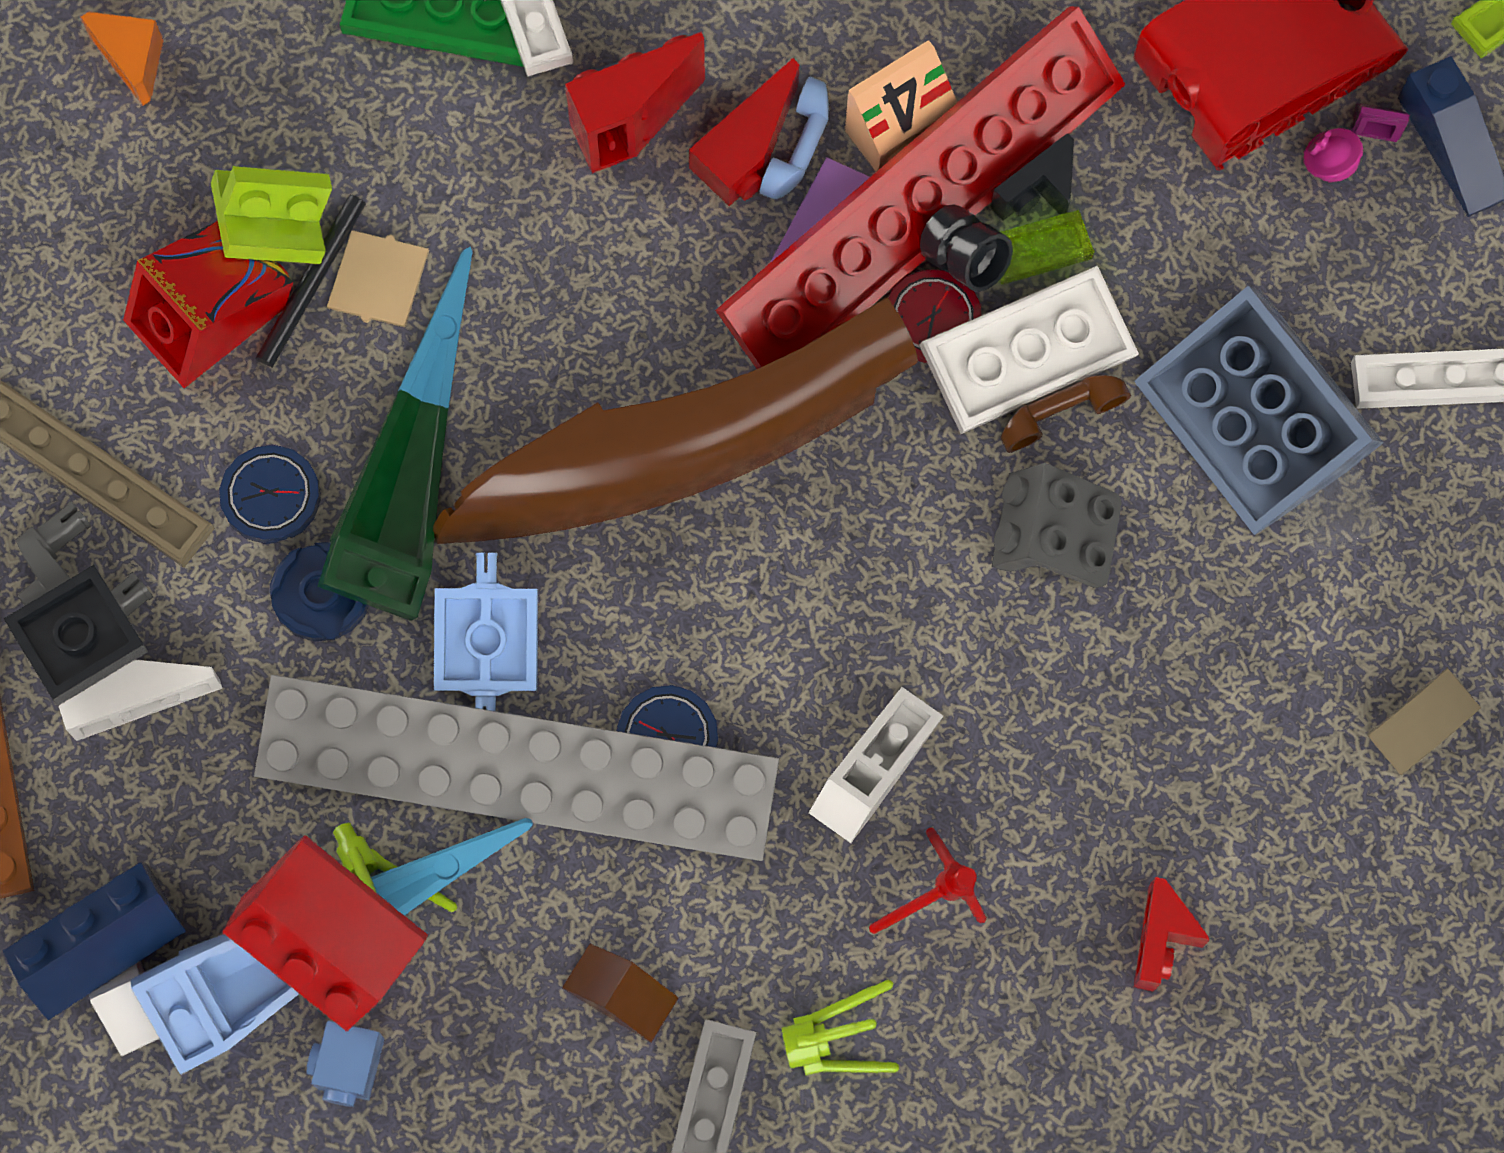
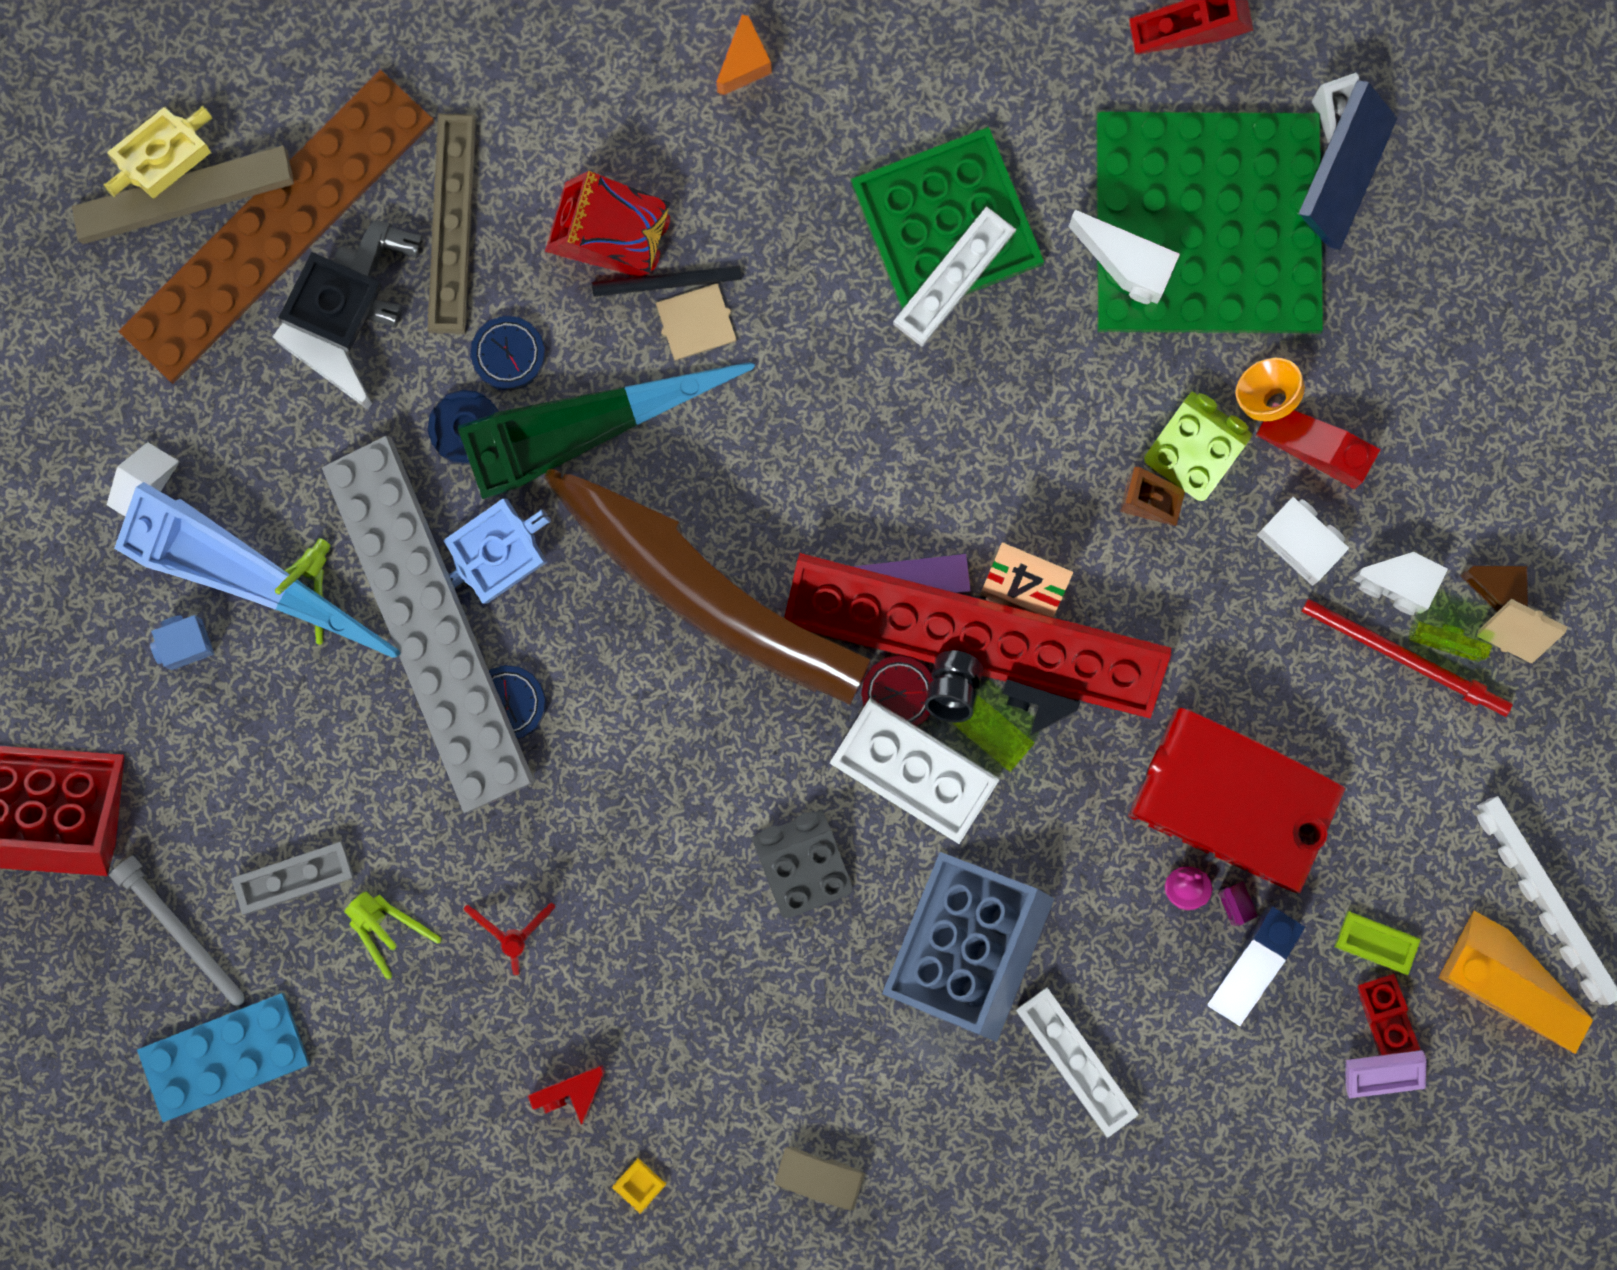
camera: 60 degrees right, 10 degrees up
dark blue slope [2,862,186,1021] -> none
lime bracket [211,166,332,264] -> none
red slope [222,835,428,1031] -> none
reddish brown slope [562,944,679,1043] -> none
red slope [565,32,705,173] -> none
red slope [689,58,800,206] -> none
light blue bar [760,77,829,199] -> none
white slope [809,687,943,843] -> none
reddish brown bar [1000,375,1131,453] -> none
none -> yellow tile [612,1158,667,1214]

